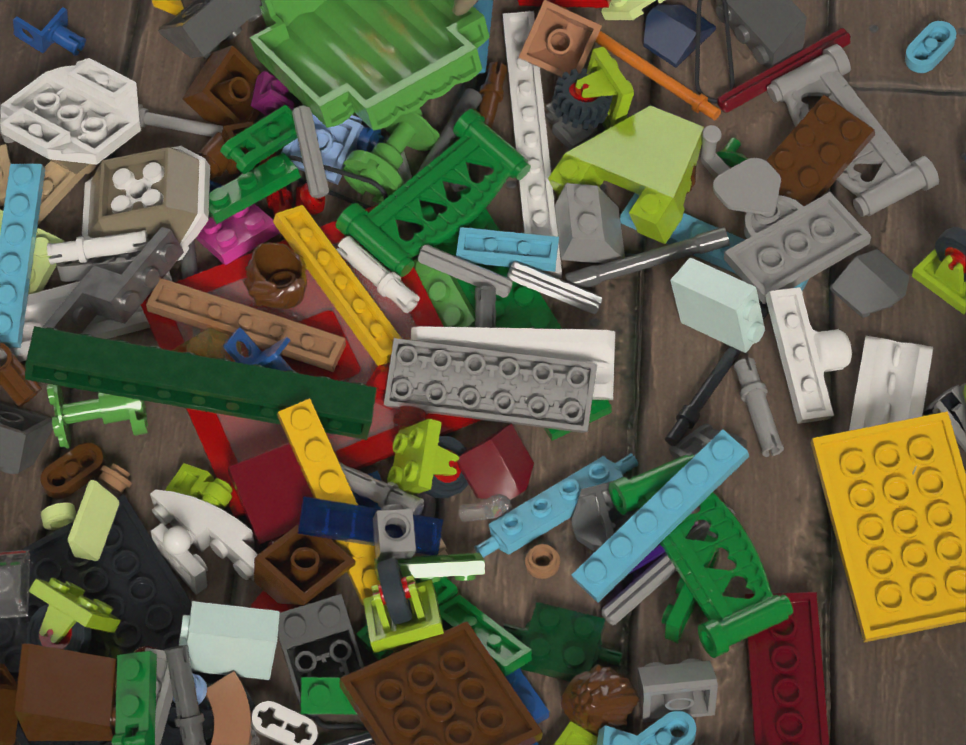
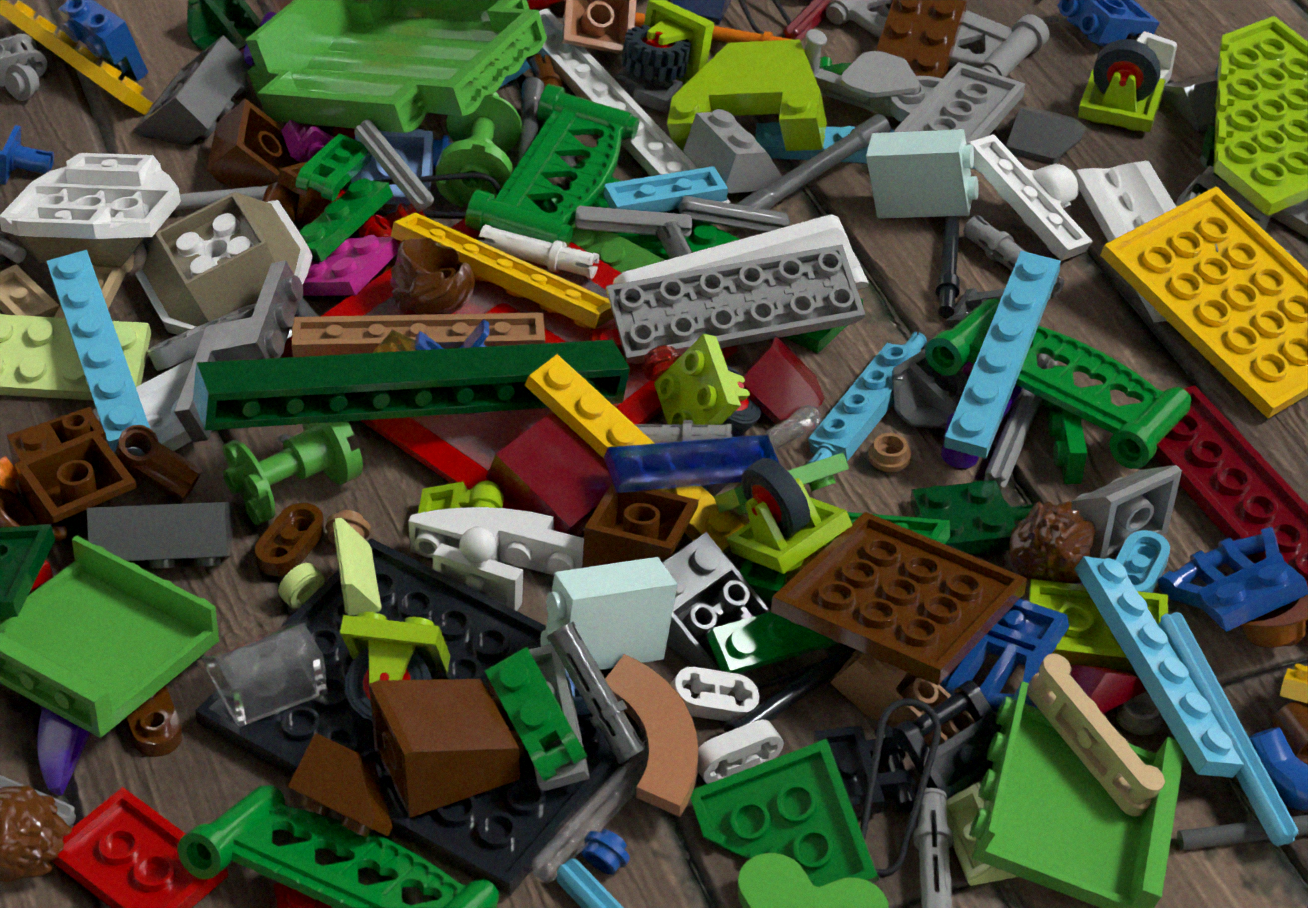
camera: 30 degrees left, 15 degrees down
white pin [47,230,149,265] -> none
light grey brick [373,504,416,561] -> none

